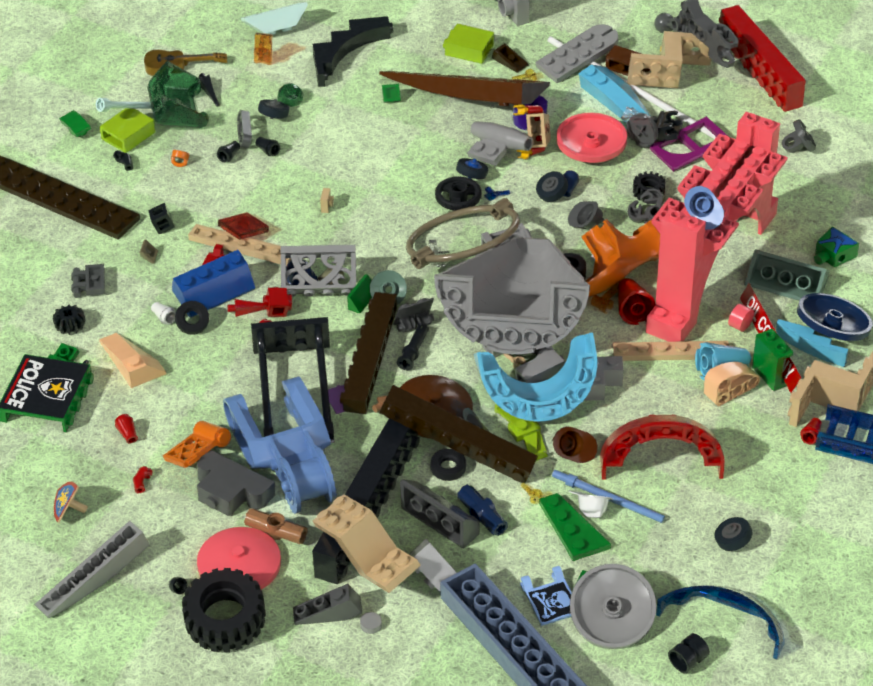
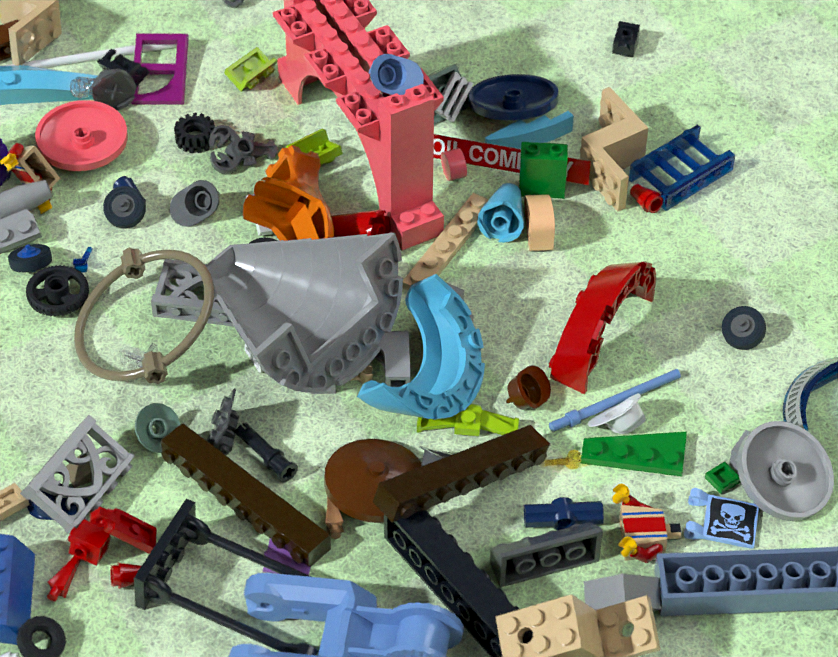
camera: 60 degrees left, 5 degrees up
green slope [347,274,372,313] -> none
black tyre [430,448,466,481] -> none
green torso [814,226,859,267] -> none
none -> red hinge [90,506,157,554]
none -> white tile [434,72,473,122]
none -> torso [612,483,681,563]

